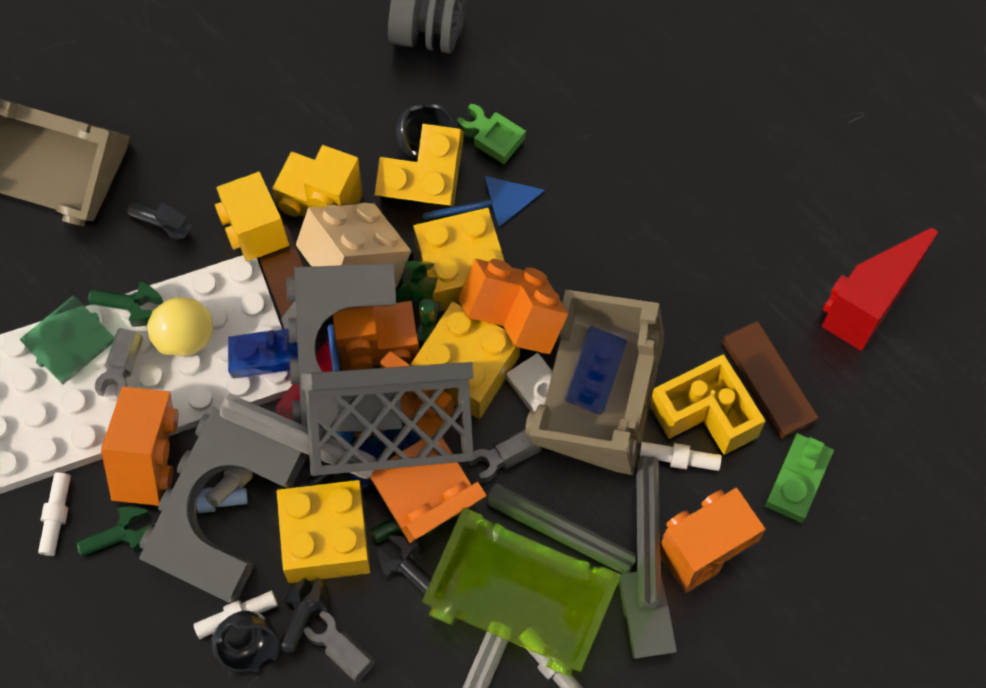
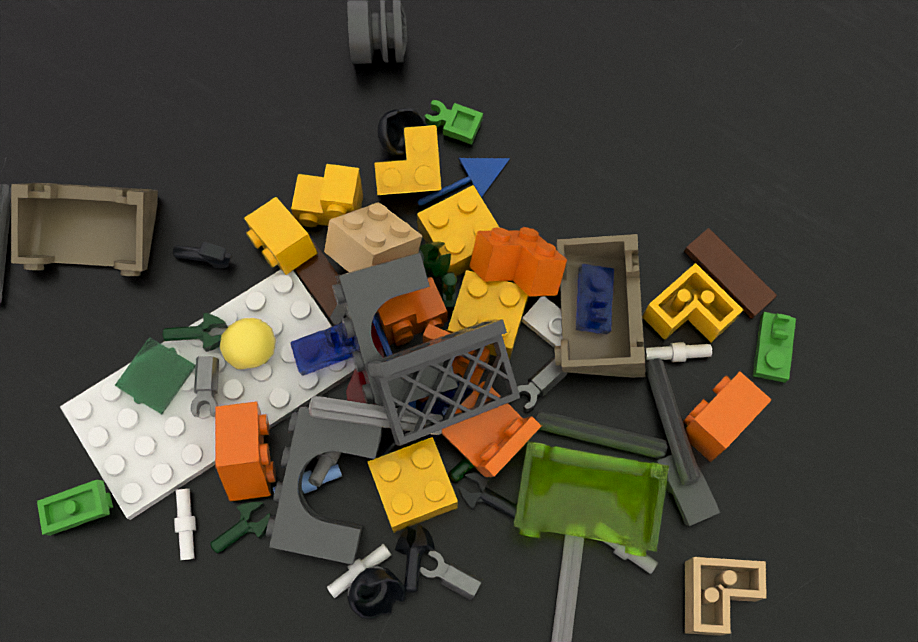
camera: 15 degrees left, 5 degrees up
red slope [822,228,938,351] -> none

